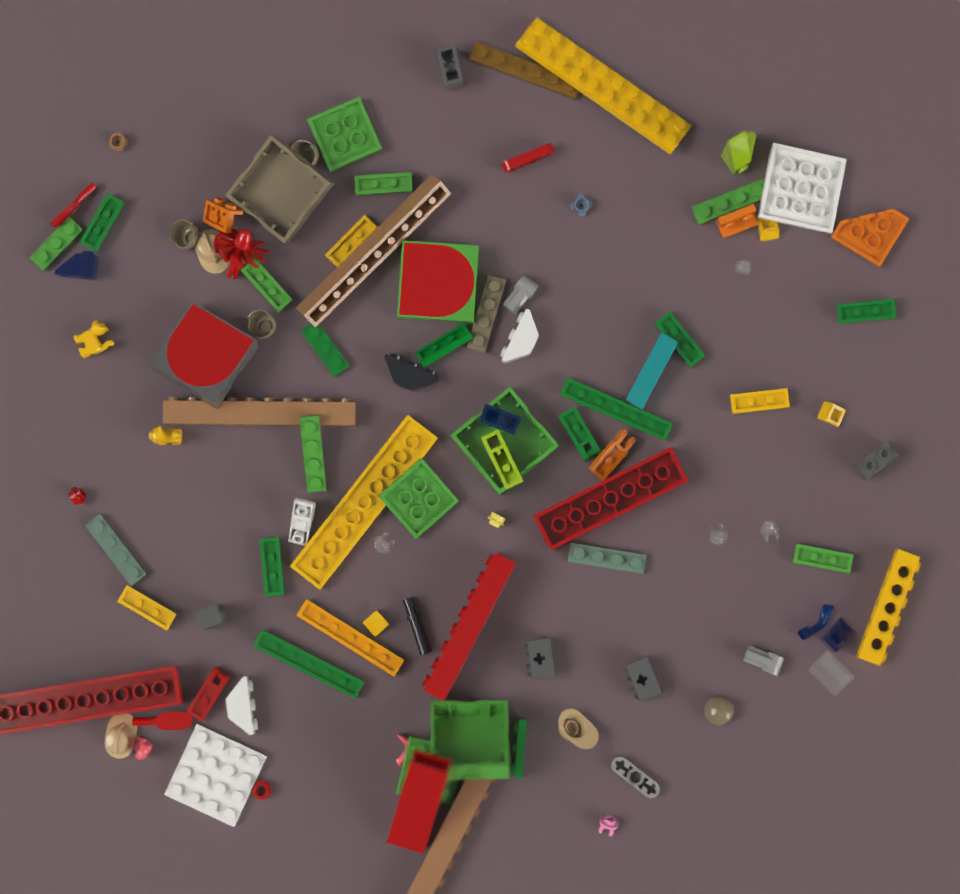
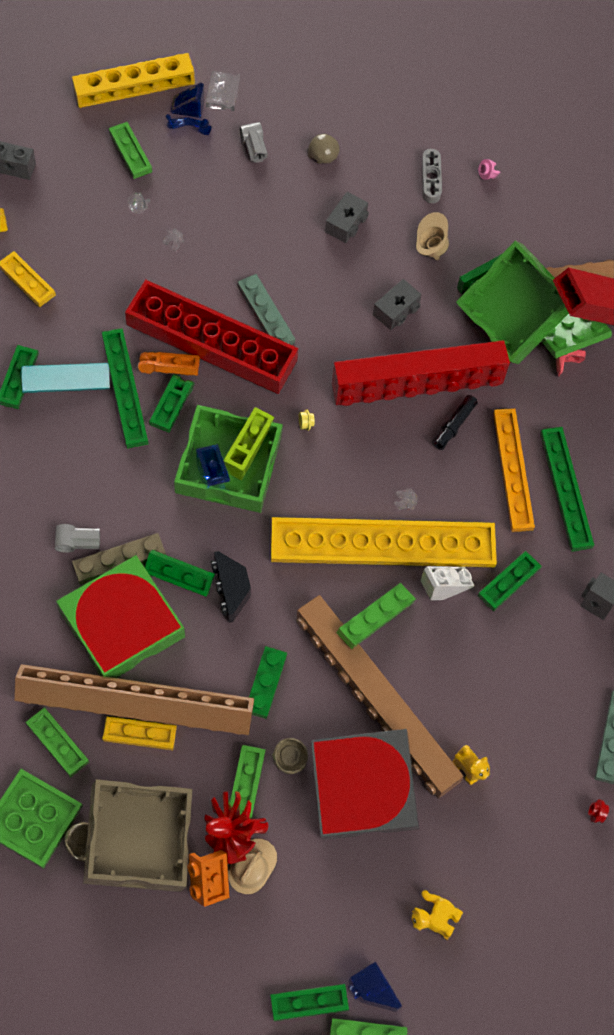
camera: 135 degrees left, 20 degrees down
dark tan hair [169,219,199,250] -> none
yellow slope [362,610,390,637] -> none
bright green plate [378,457,459,539] -> none
white slope [500,308,539,363] -> none

